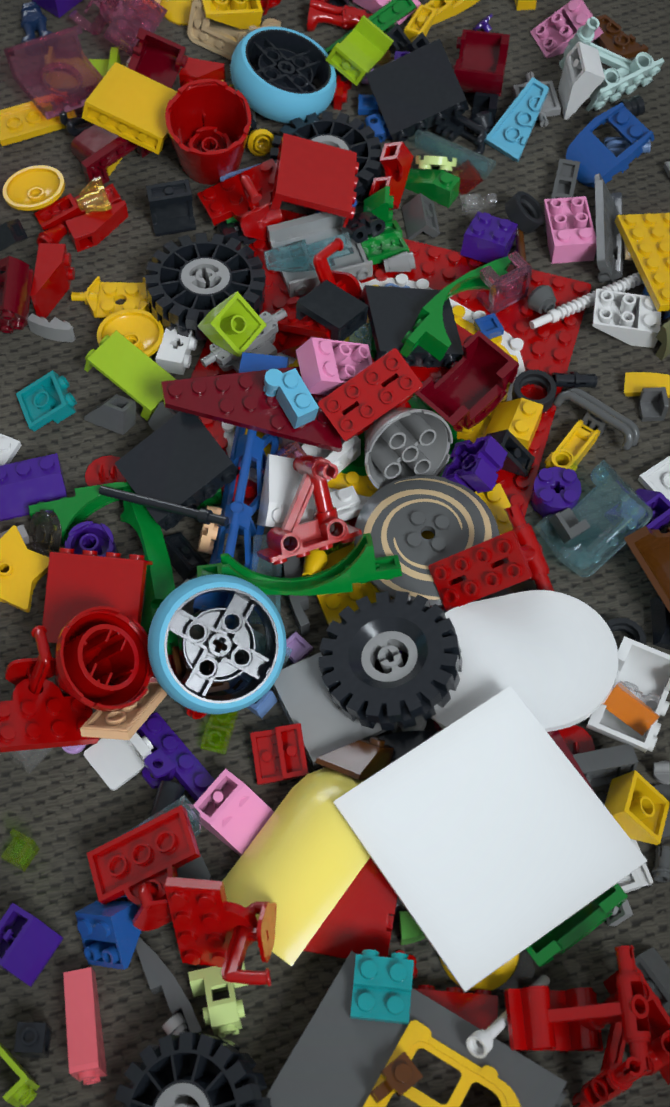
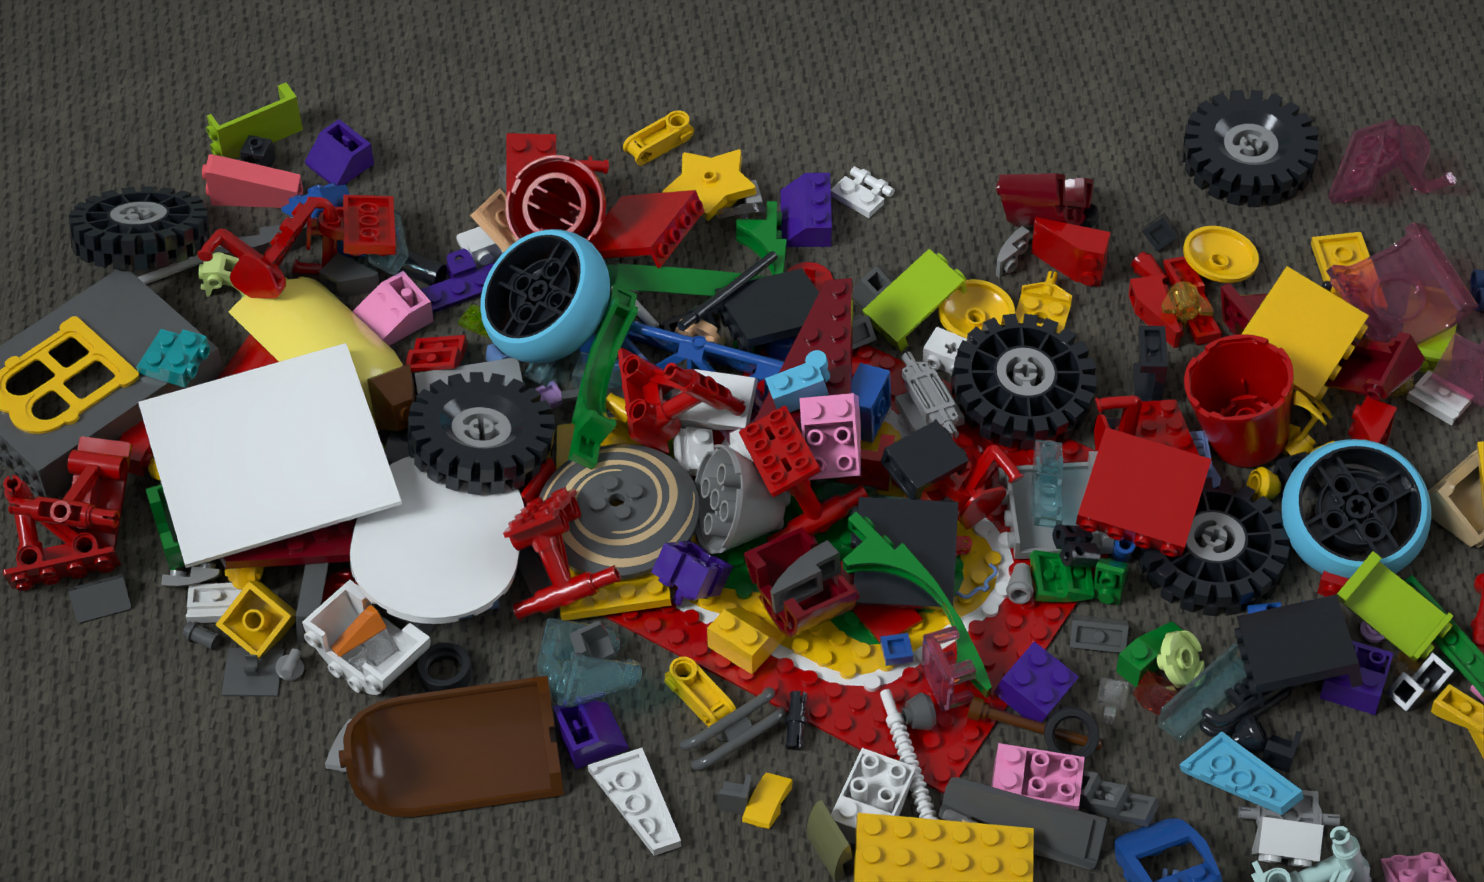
camera: 105 degrees right, 10 degrees down
clear neon green panel [1,828,40,872] -> none
teal plate [16,370,77,432] -> none
dark purple brick [65,521,118,557] -> none
lime slope [198,291,267,357] -> none
red arch [369,141,414,210] -> none
reddish brown plate [369,1051,423,1103] -> none
dark red cylinder [452,29,510,97] -> none
white piece [466,975,550,1058] -> none
dark purple plant [473,13,493,32] -> none
black slope [486,429,535,477] -> none
black tyre [512,370,557,413] -> none
dark purple brick [531,467,581,521] -> none
none -> dark grey slope [770,540,841,614]

